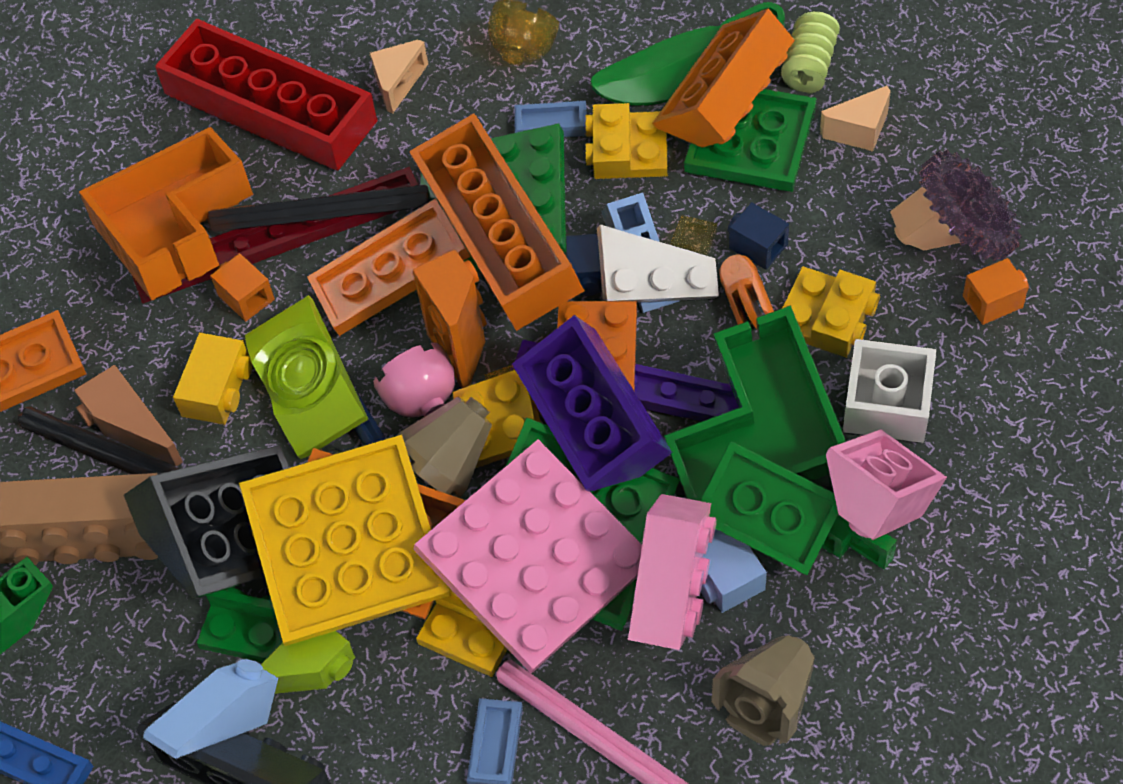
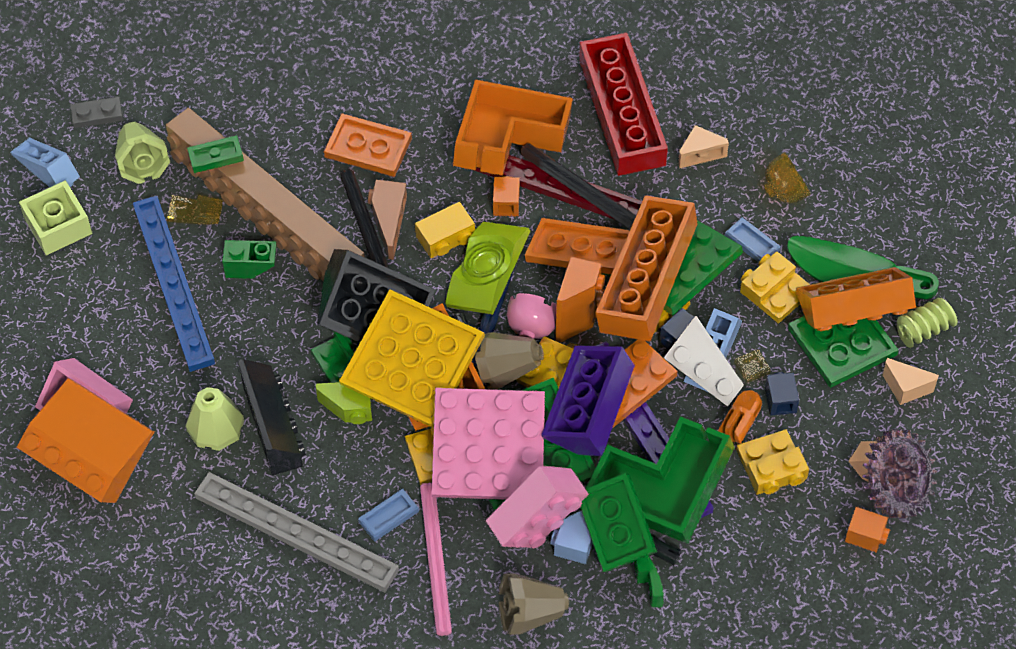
camera: 40 degrees right, 0 degrees up
light blue slope [143,659,278,759] -> none
bright pink slope [826,429,947,540] -> none
white brick [843,339,937,443] -> none

